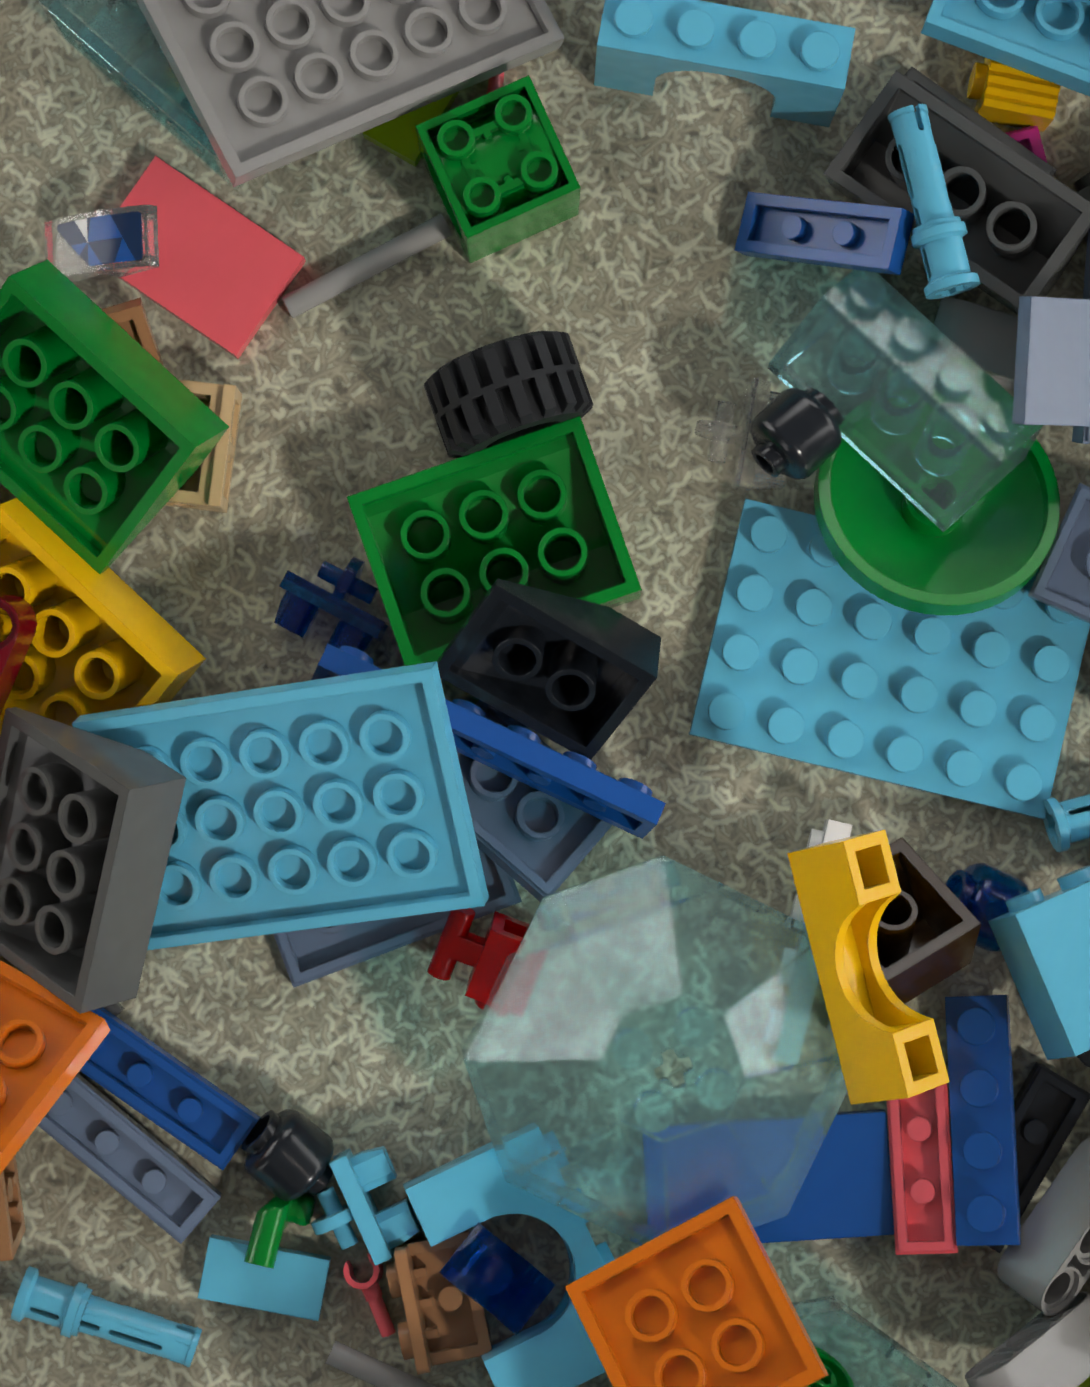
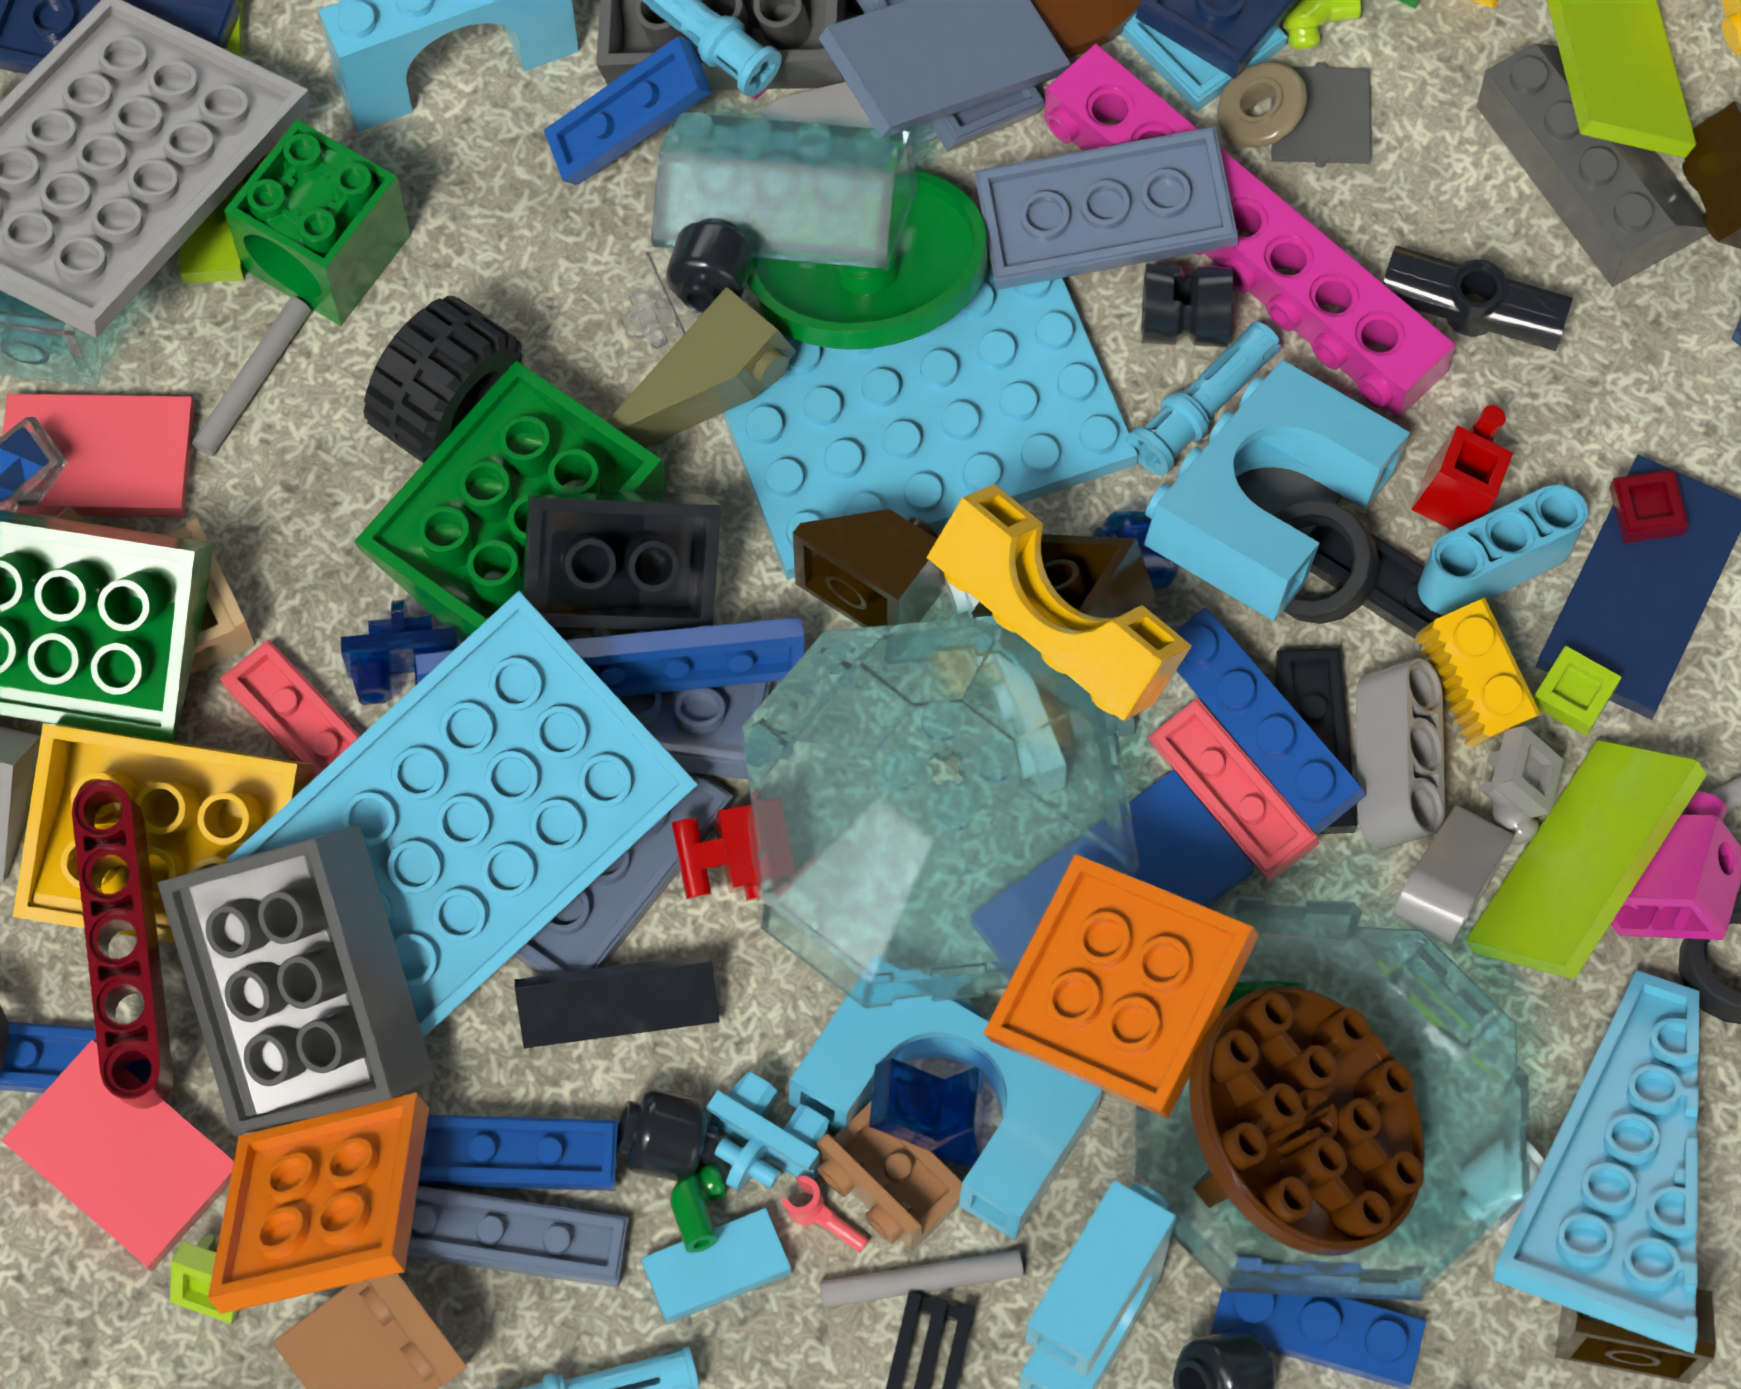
camera: 30 degrees left, 20 degrees down
none -> coral tile [219,639,360,781]
none -> black tile [515,953,720,1049]
none -> olive slope [606,287,796,448]
none -> dark brown slope [793,509,942,650]

